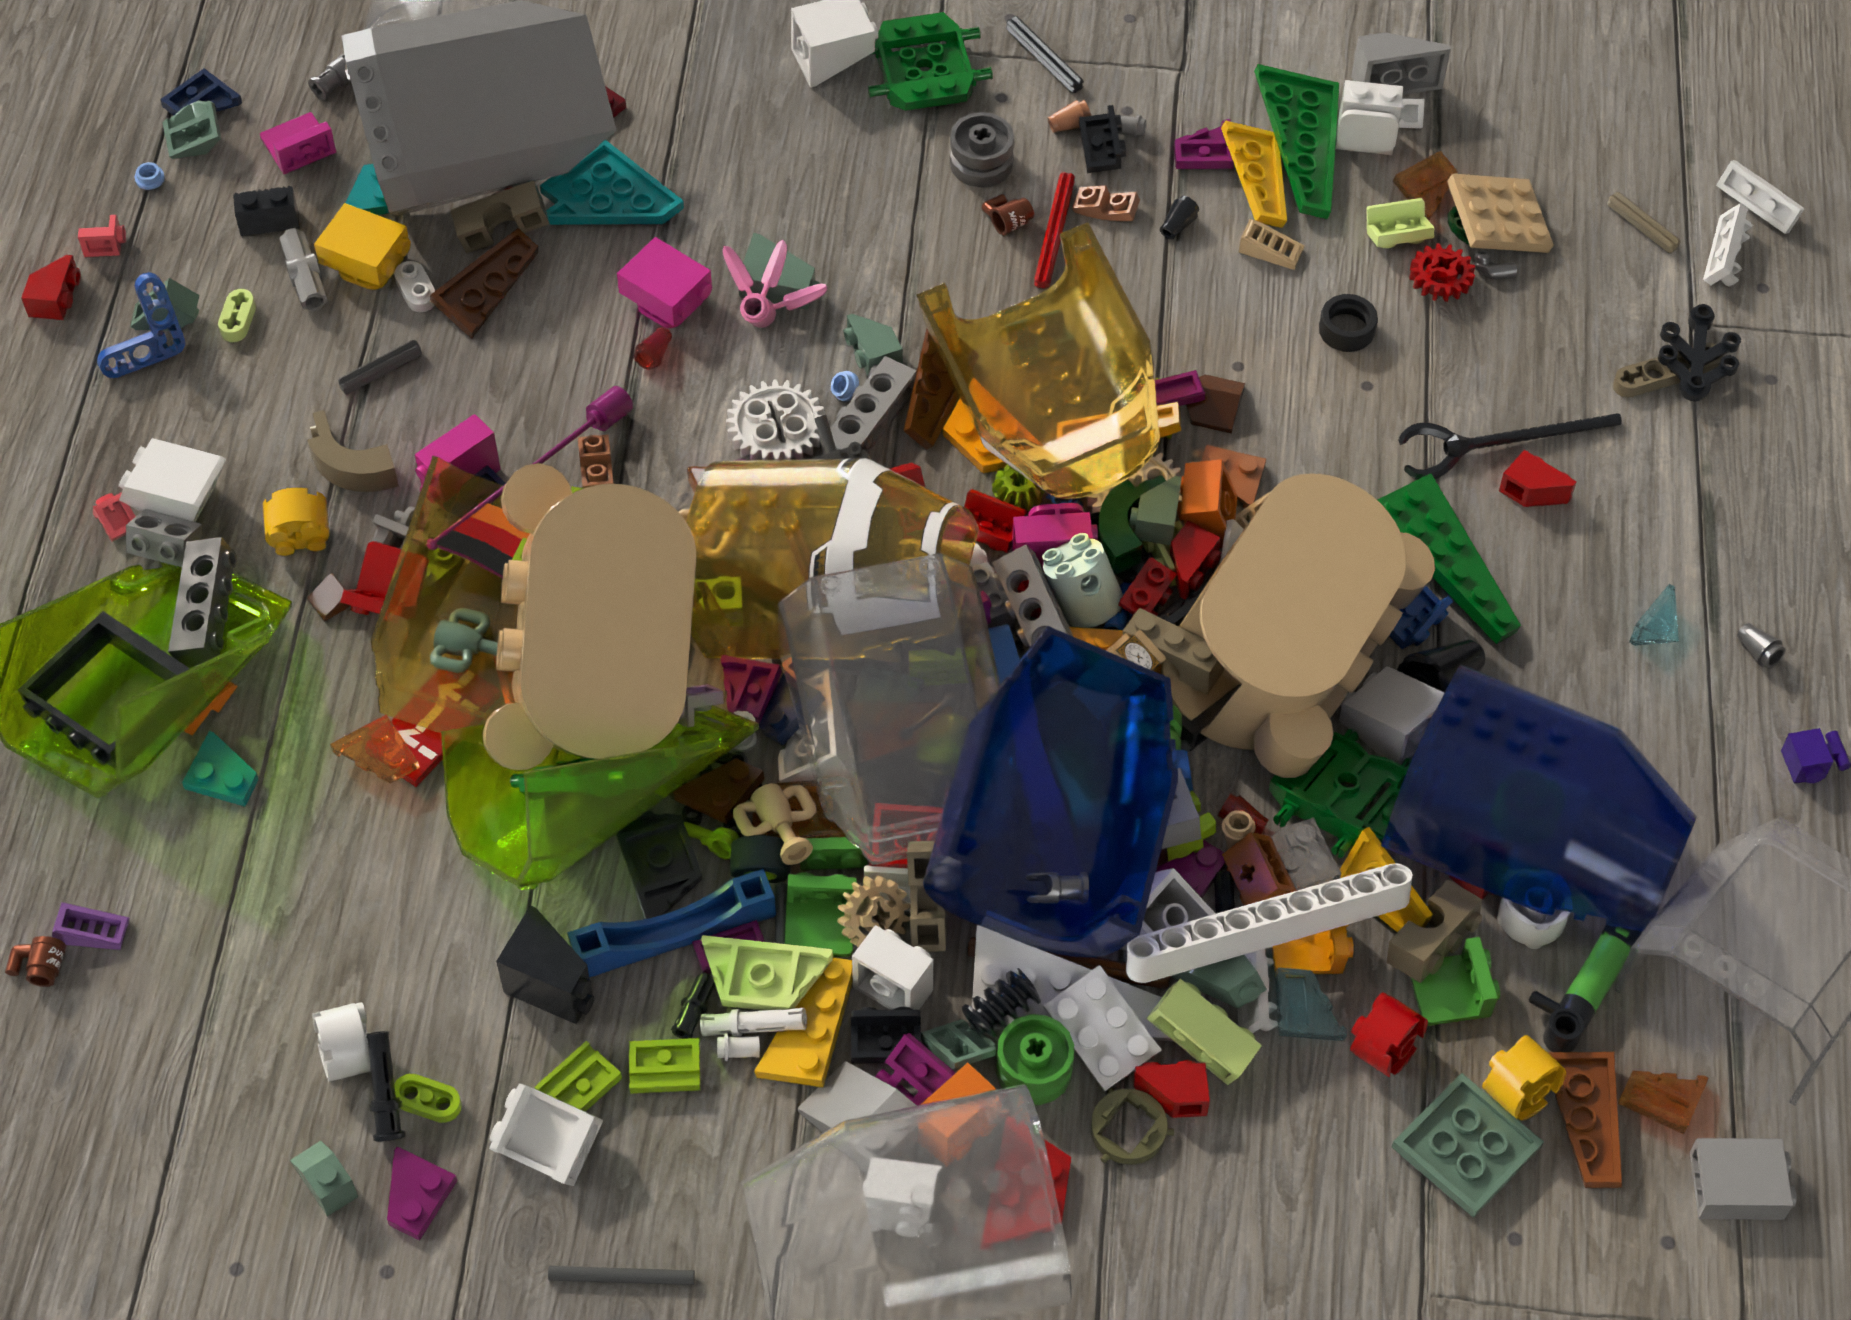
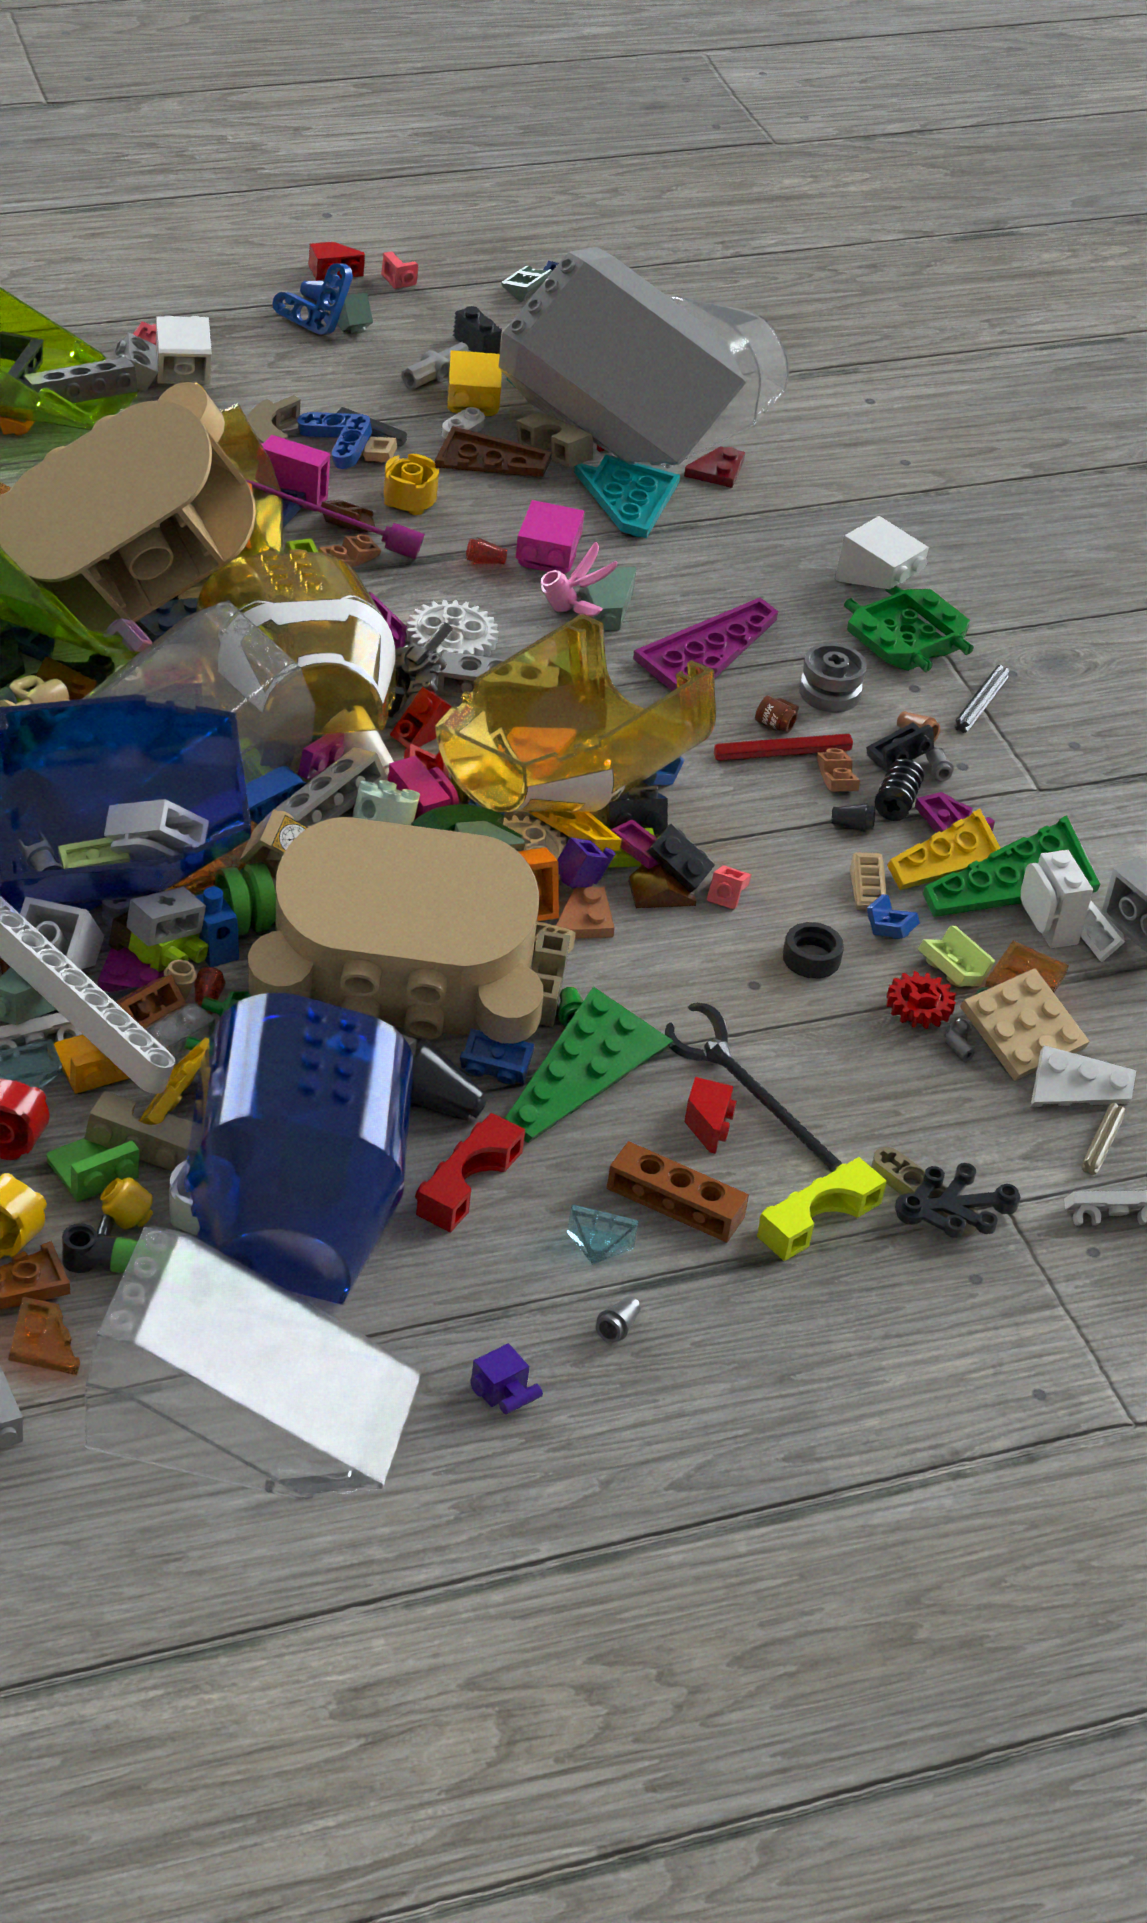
camera: 60 degrees right, 15 degrees down
light blue plate [134,162,165,190] -> none
yellowish green beam [218,289,256,342] -> none
none -> yellowish green bracket [58,837,131,885]
none -> yellow head [100,1177,153,1229]
none -> white brick [104,799,209,867]
none -> blue beam [297,412,372,469]
none -> blue cone [300,281,338,304]
none -> reddish brown slope [321,499,375,532]
none -> tan plate [351,437,397,463]
none -> yellow brick [383,454,439,515]
none -> red arch [415,1112,525,1233]
none -> dark purple brick [557,837,616,888]
none -> dark orange brick [606,1141,749,1243]
none -> magenta wing [633,597,778,704]
none -> black bracket [646,824,715,893]
none -> coral bracket [707,865,751,909]
none -> neon yellow arch [757,1157,887,1262]
none -> blue bracket [867,894,920,939]
none -> black piece [874,759,925,821]
none -> white wing [1030,1045,1136,1107]

